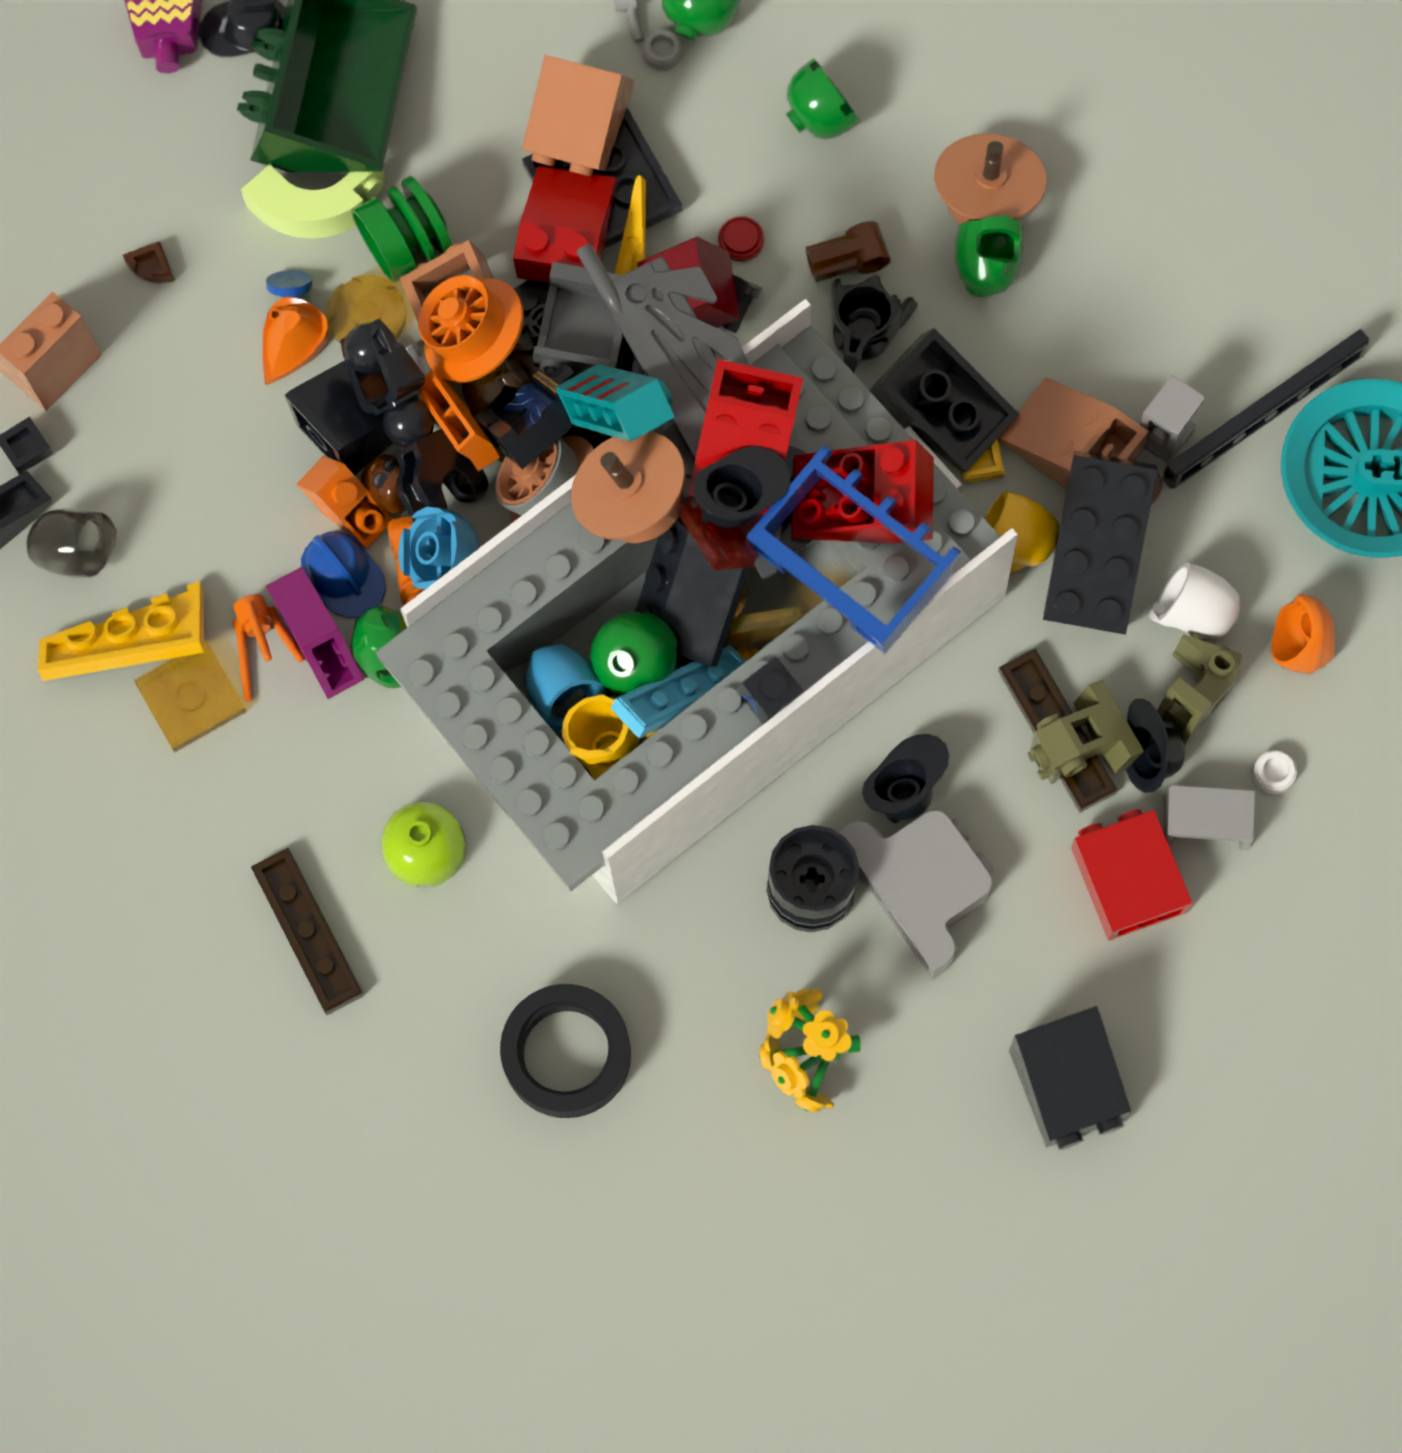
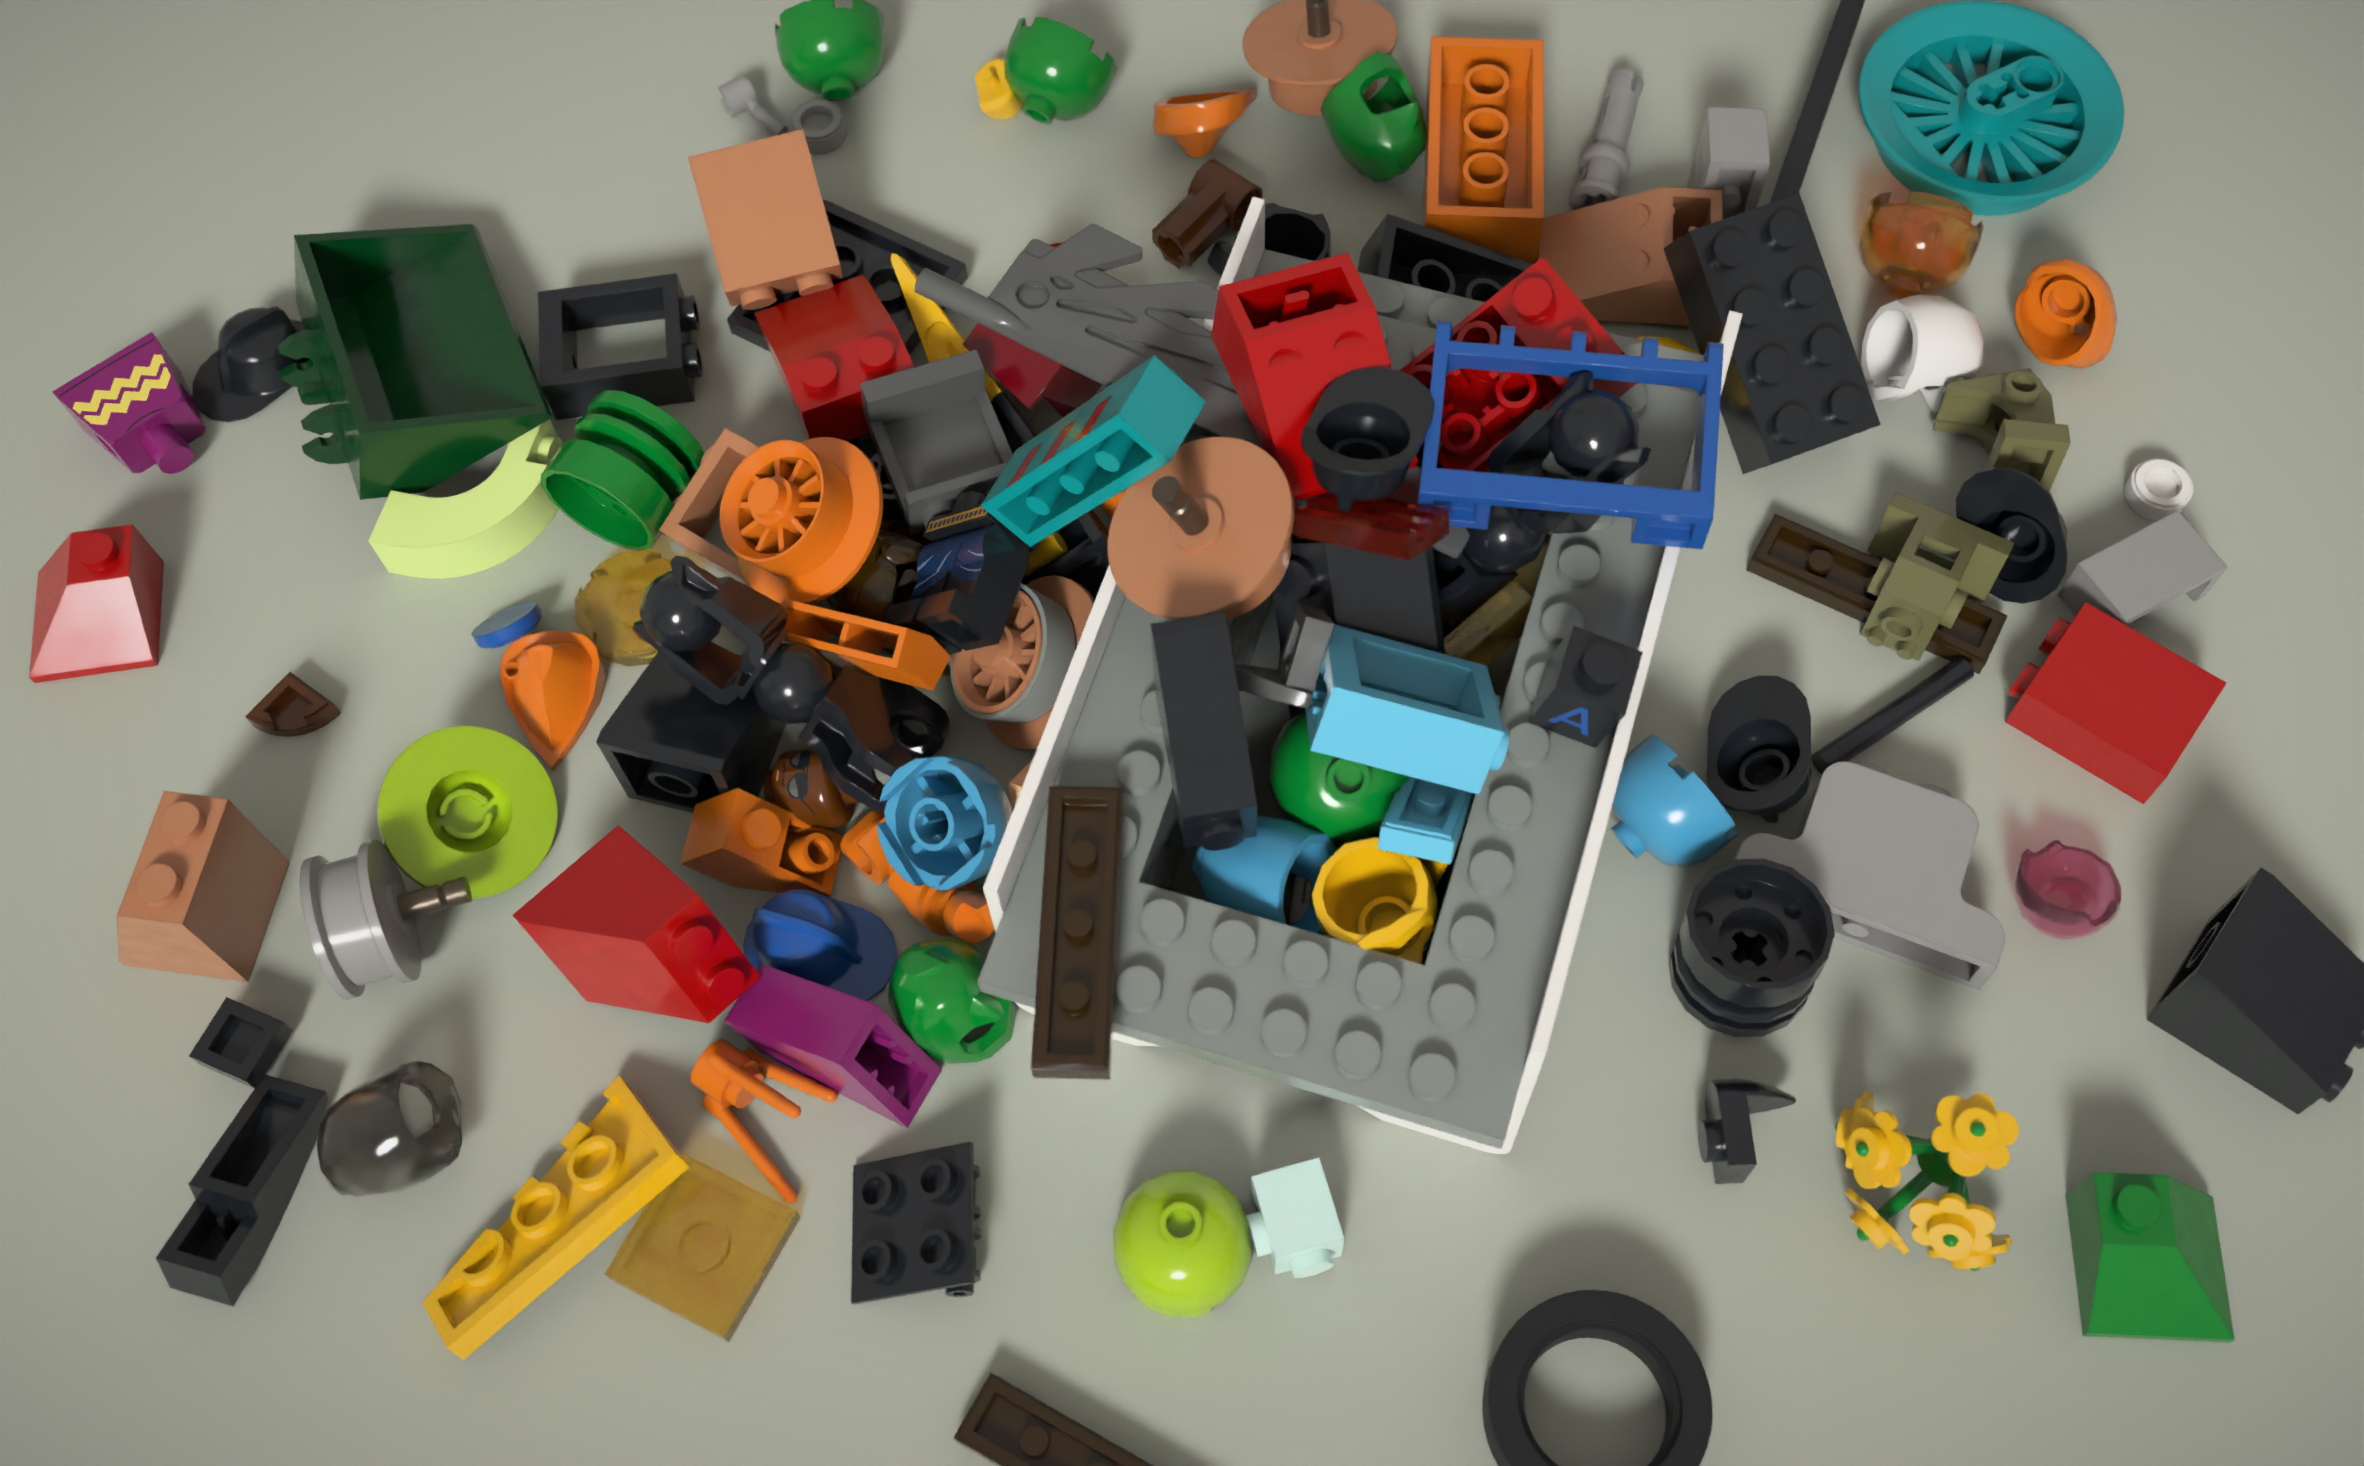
camera: 35 degrees left, 10 degrees down
none -> slope [29,524,164,683]
none -> light grey wheel [300,839,472,1000]
none -> lime hat [377,726,558,899]
none -> red slope [512,825,761,1023]
none -> black window [538,273,703,420]
none -> black hinge [851,1142,981,1304]
none -> yellow piece [975,58,1022,119]
none -> dark brown tile [1031,786,1124,1080]
none -> black slope [1151,612,1257,850]
none -> orange piece [1153,88,1257,158]
none -> dark grey tile [1234,603,1334,709]
none -> light aqua brick [1246,1157,1345,1278]
none -> medium azure window [1306,624,1509,795]
none -> orange brick [1423,36,1544,262]
none -> black piece [1433,372,1651,645]
none -> light grey pin [1569,69,1644,210]
none -> dark azure cylinder [1611,734,1739,867]
none -> black plate [1698,1079,1796,1184]
none -> black bar [1811,657,1974,774]
none -> clear orange cylinder [1858,192,1984,299]
none -> clear pink hair [2013,840,2121,940]
none -> green slope [2065,1172,2235,1342]

